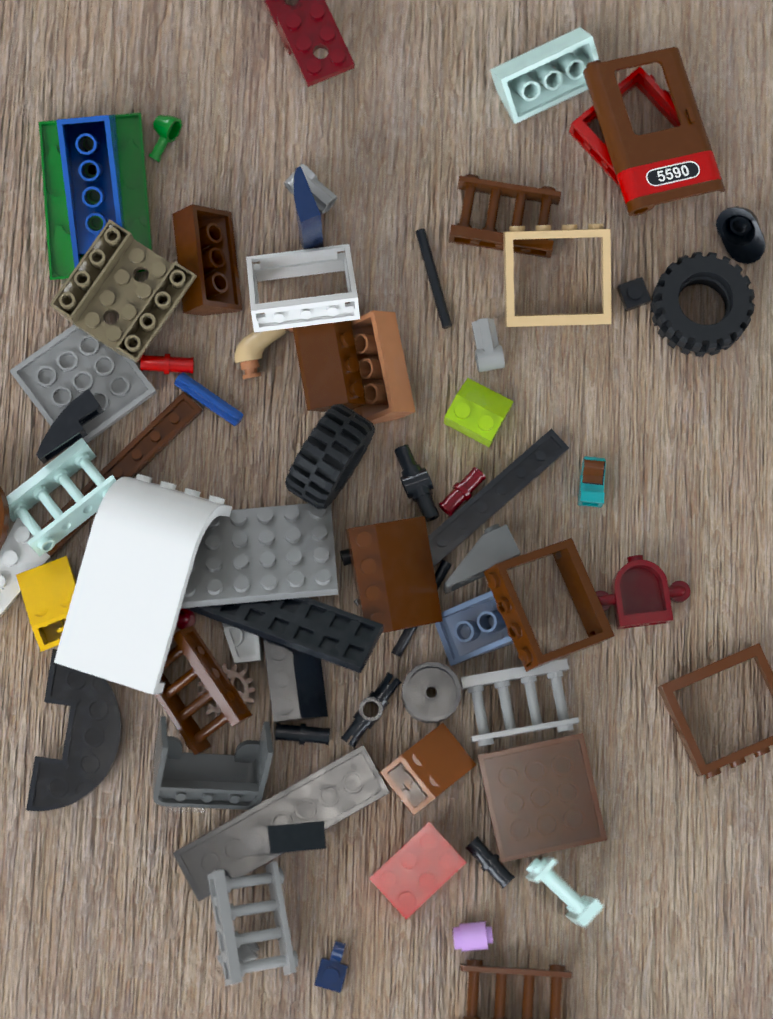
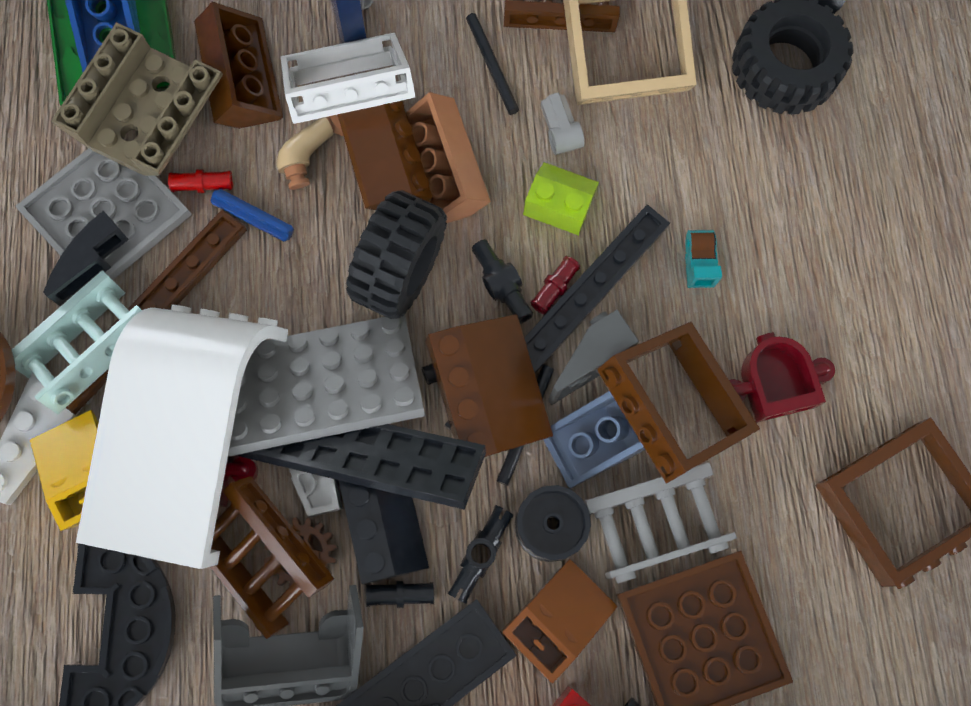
camera: 10 degrees left, 5 degrees down
black plate [617,277,651,311] -> none

